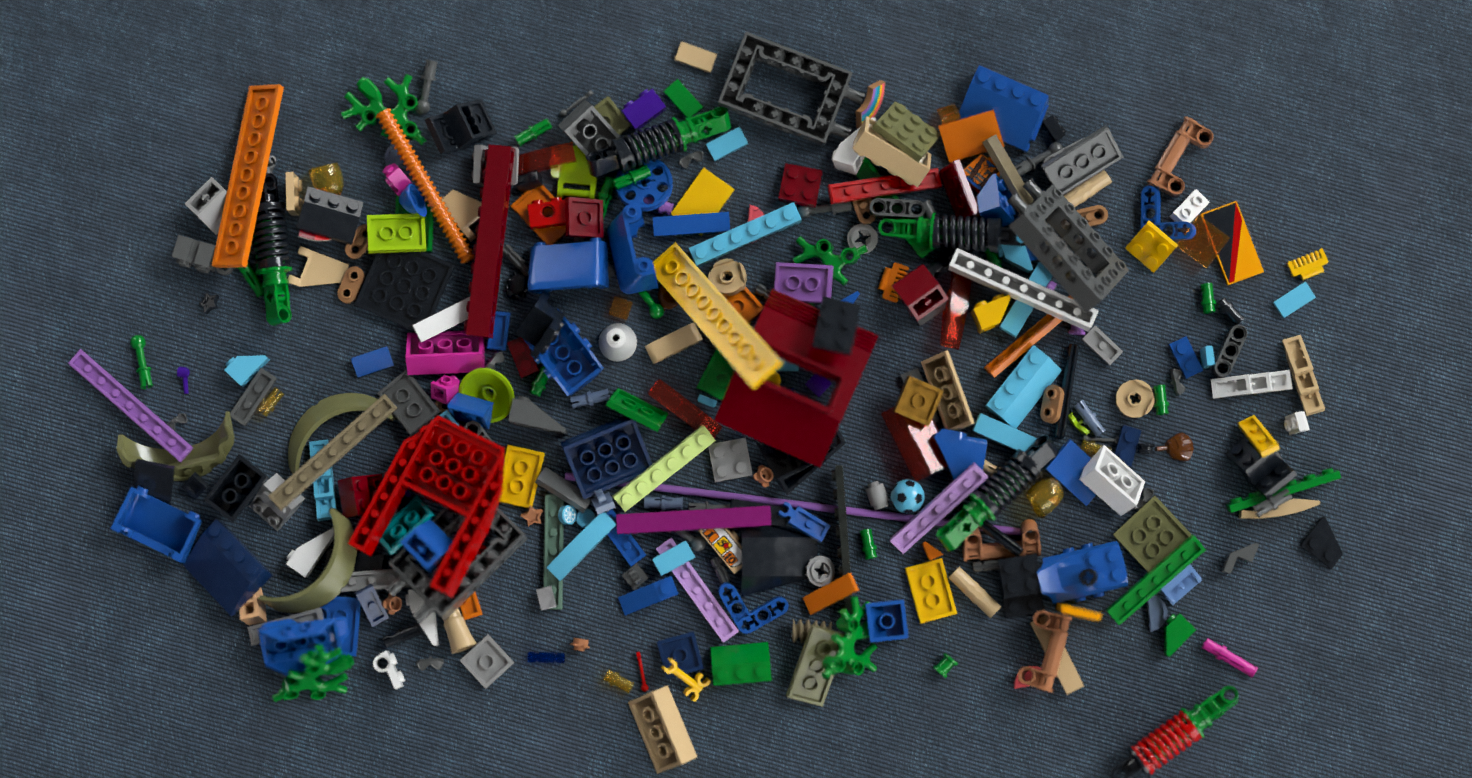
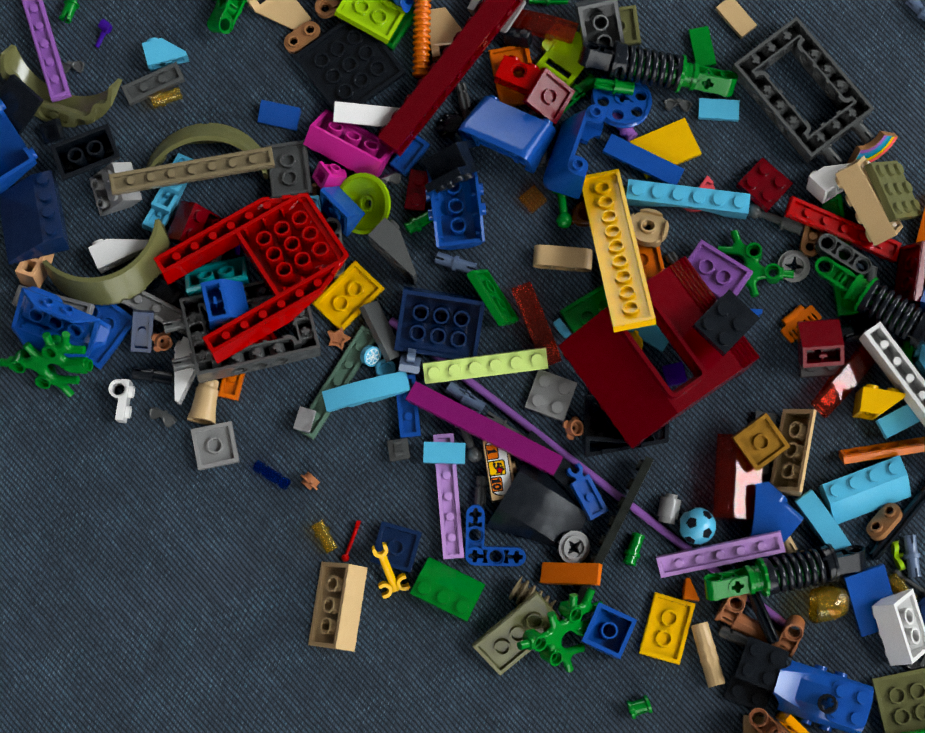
camera: 30 degrees right, 5 degrees down
white cone [599,323,637,362] -> none
blue slope [618,576,679,615] -> none
dark purple brick [622,88,667,132] -> none

